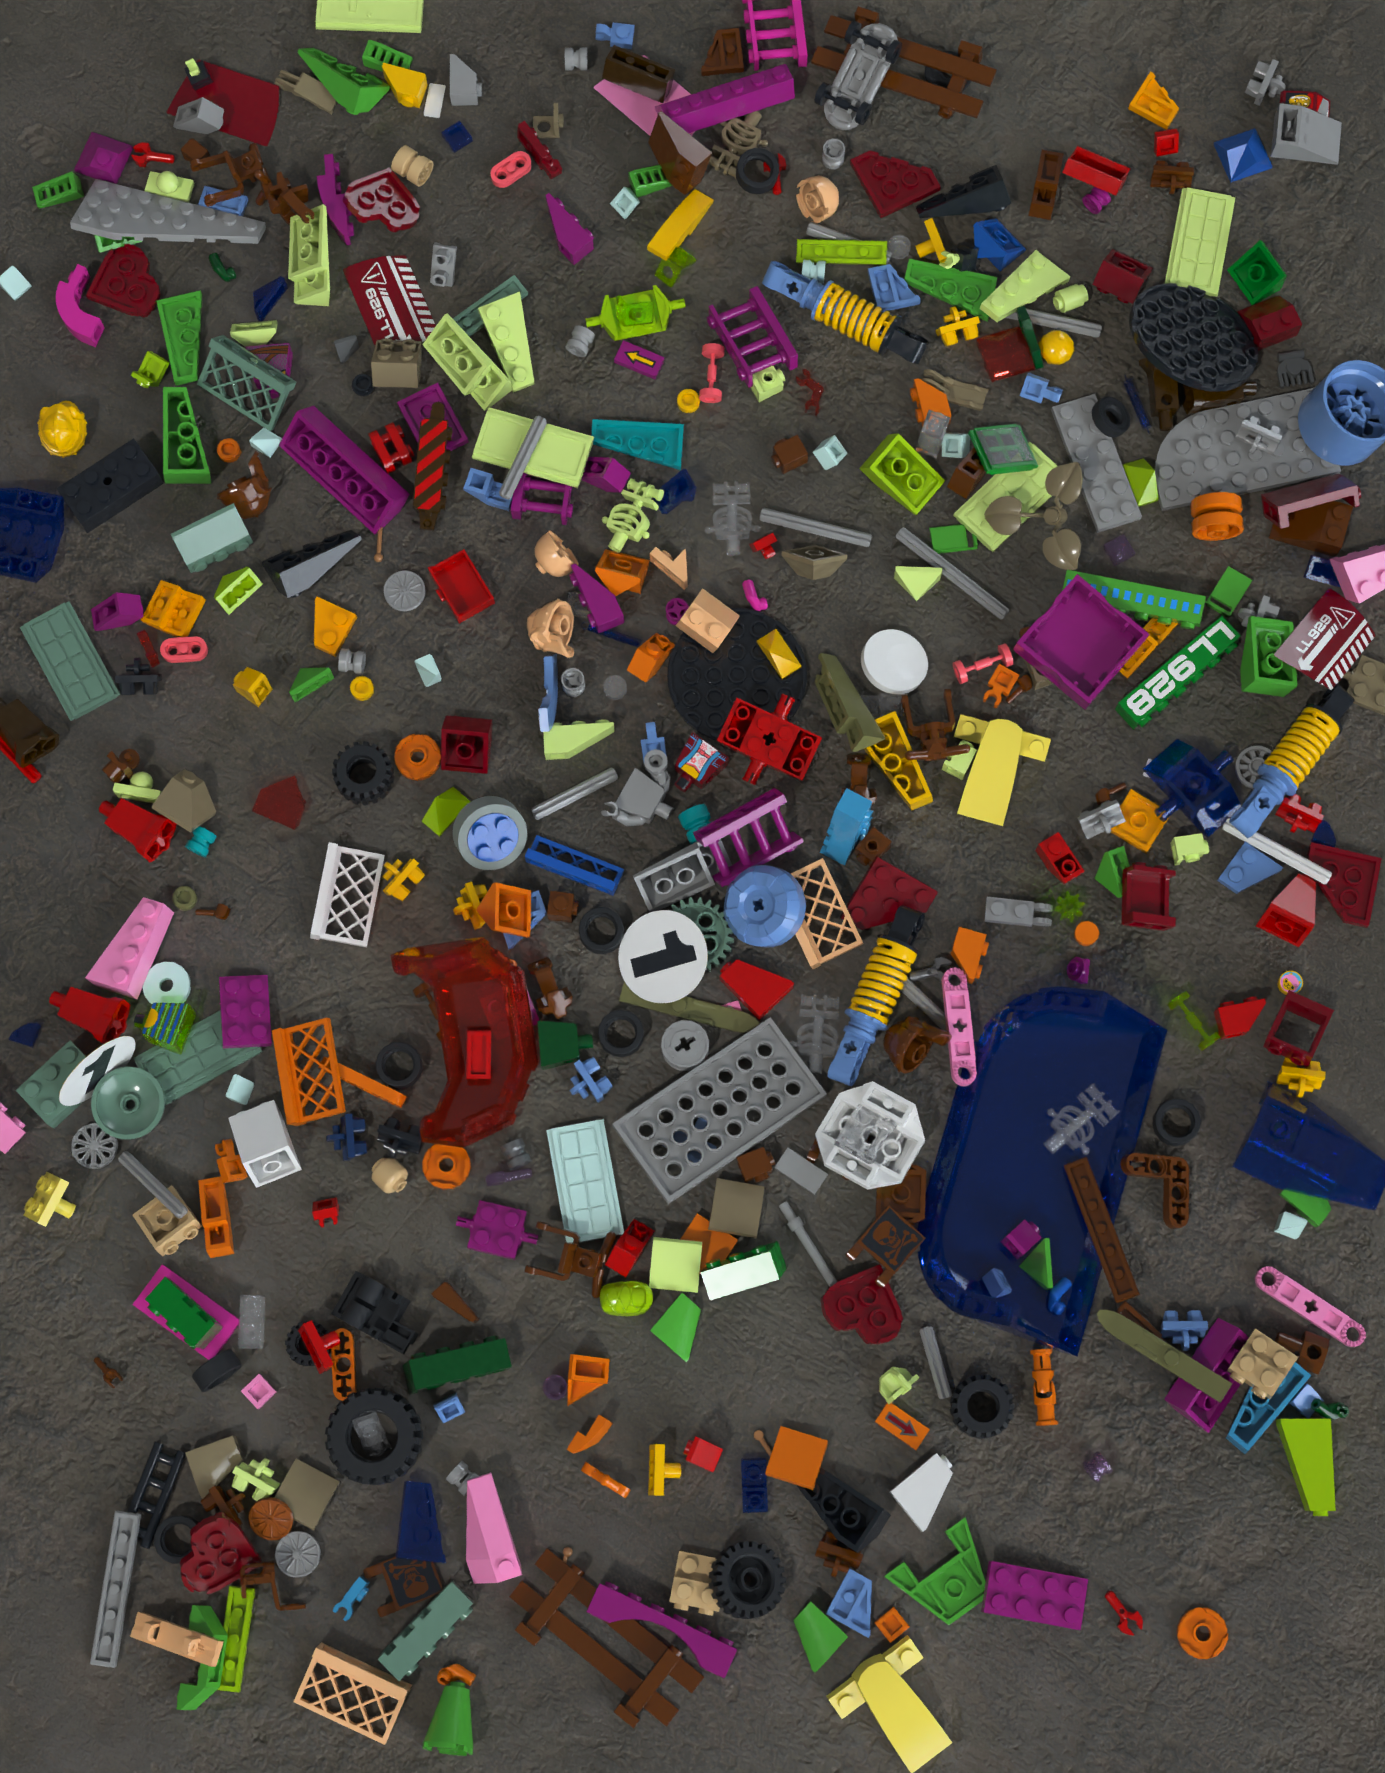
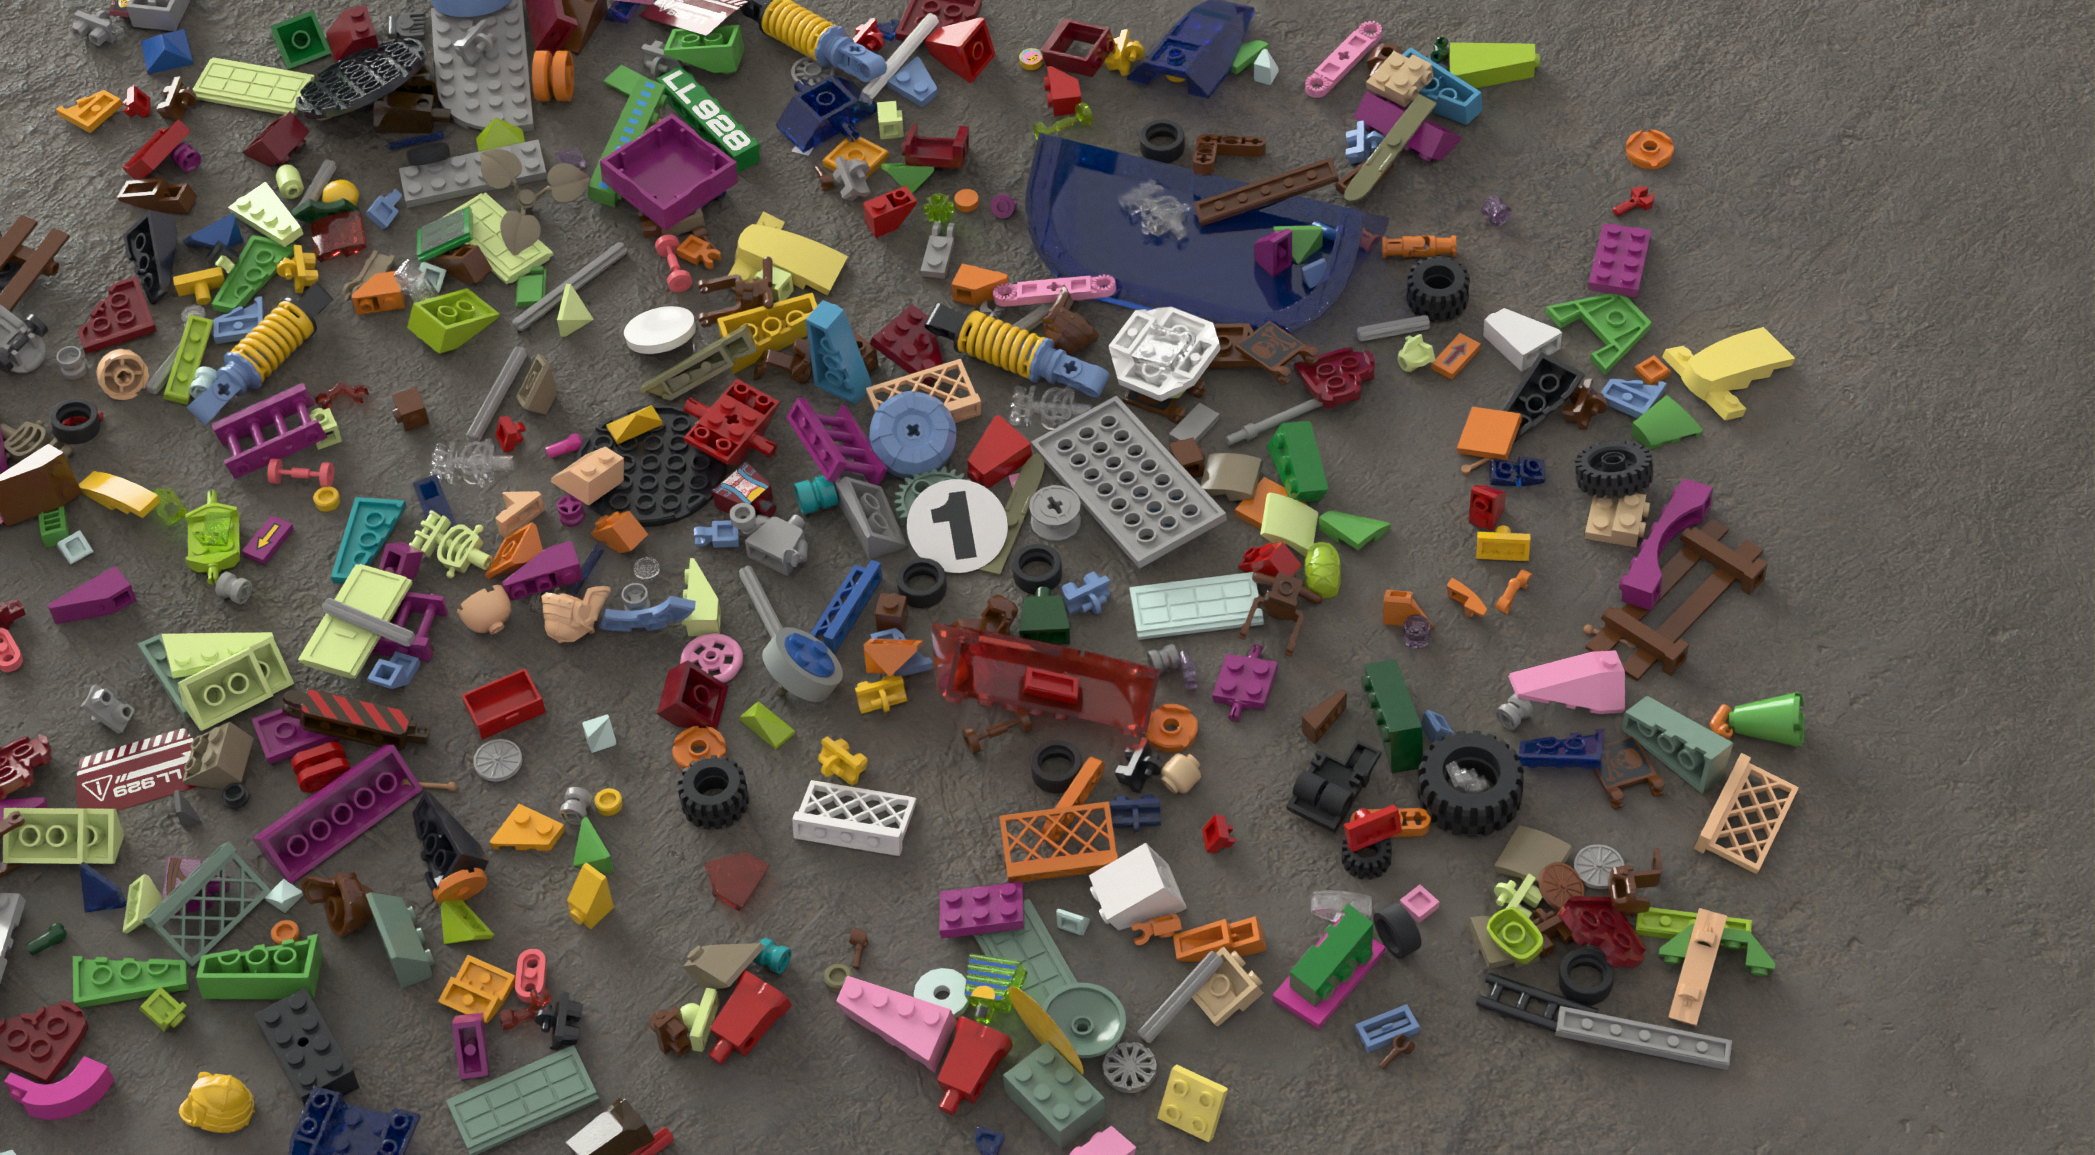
camera: 85 degrees left, 25 degrees down
dark azure plate [333,1576,370,1621] -> none
light aqua slope [813,435,847,470] -> none
none -> orange tile [433,868,488,905]
none -> bright pink plate [680,633,743,683]
none -> medium blue tile [1355,1004,1420,1053]
none -> lime piece [1487,906,1544,964]

